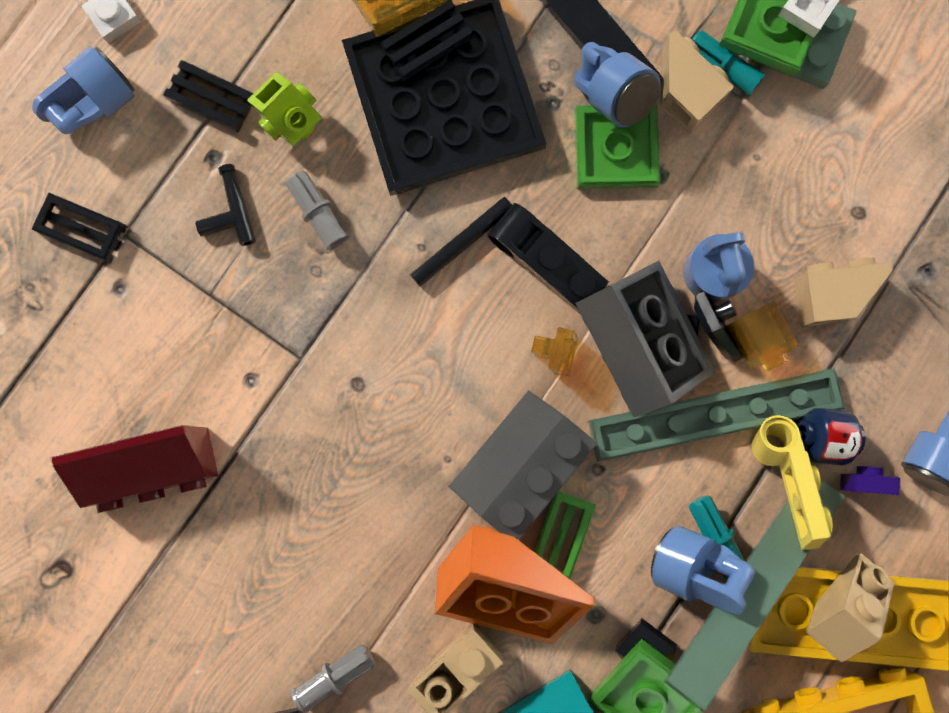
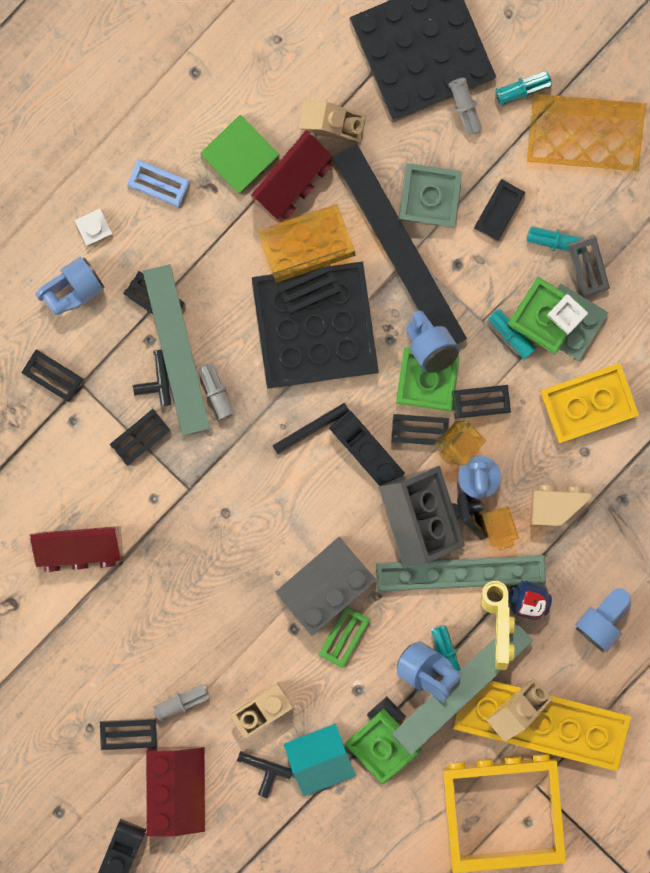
camera: 10 degrees right, 5 degrees up
lime brick [247,71,322,147] -> none
orange slope [435,525,594,644] -> none
clear yellow tile [531,327,579,377] -> none
tan slope [662,30,734,134] -> none
dark purple plate [840,466,900,495] -> none
none -> black tile [109,409,171,466]
none -> sand green tile [143,264,210,435]
none -> black tile [391,414,449,446]
none -> clear yellow brick [435,421,486,465]
none -> black tile [451,385,511,419]
none -> yellow plate [540,363,639,444]

